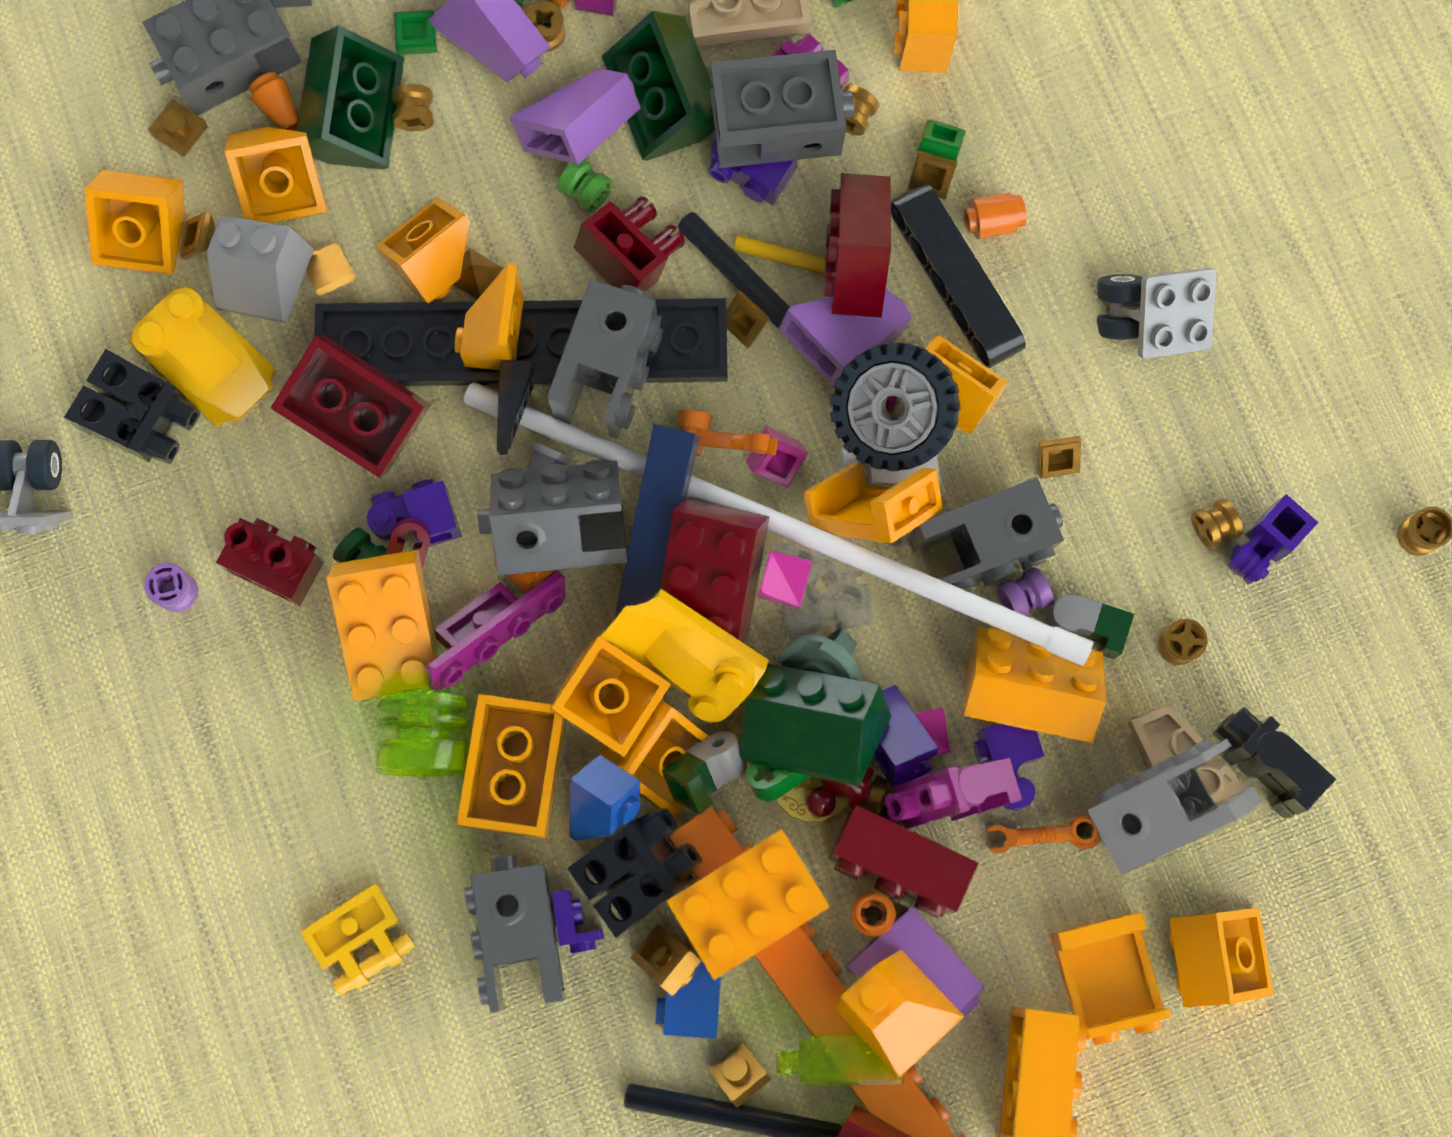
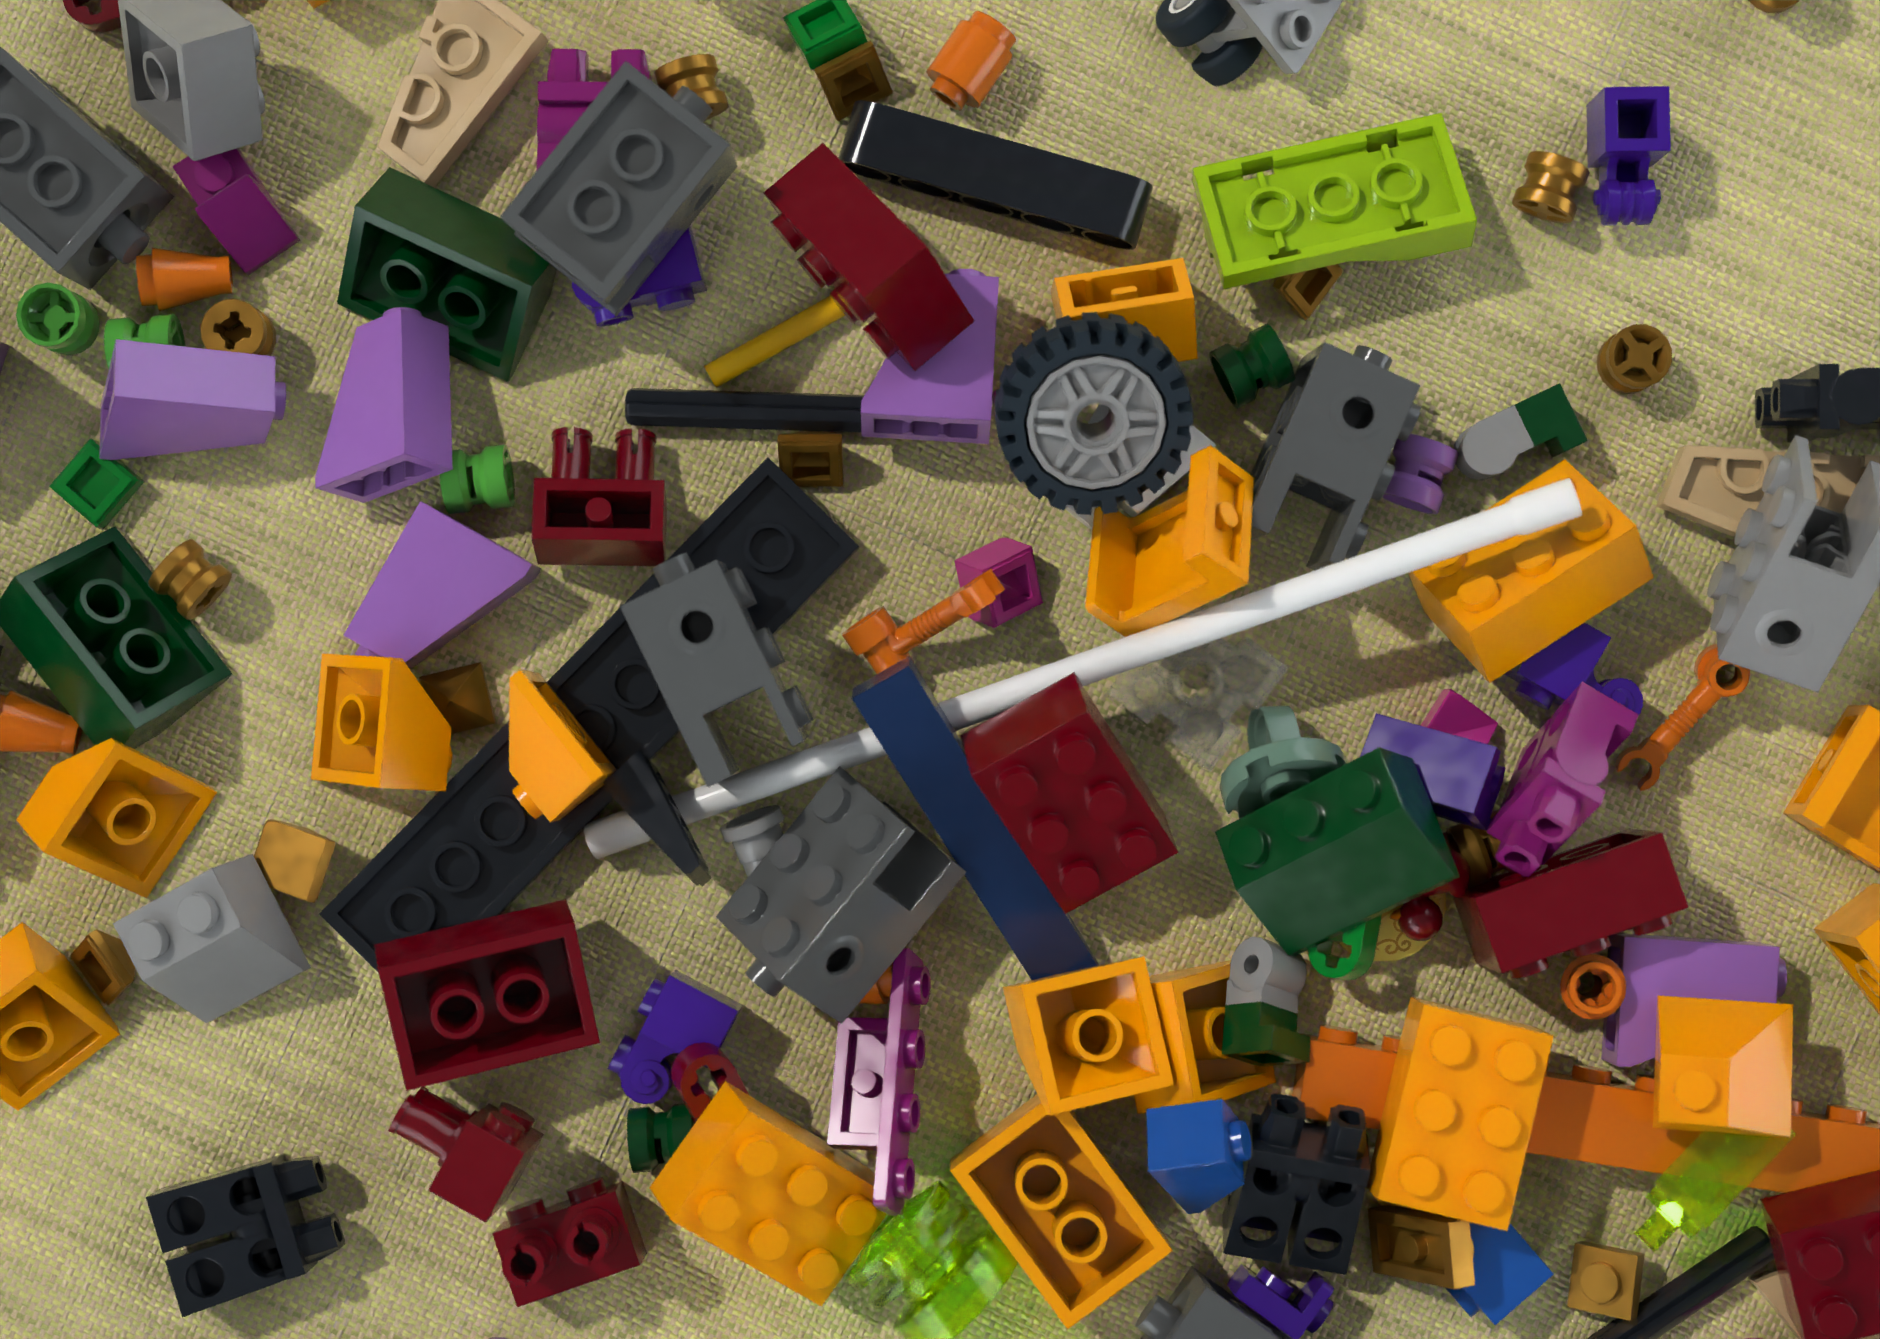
camera: 35 degrees left, 10 degrees up
yellow slope [128,285,277,428] -> none
yellow slope [601,589,769,723] -> none
dark pink slope [758,551,812,608] -> none
none -> medium lavender slope [344,501,541,669]
none -> dark red brick [388,1087,544,1223]
none -> lime piece [1192,113,1477,289]
none -> dark green wheel [1209,324,1295,409]

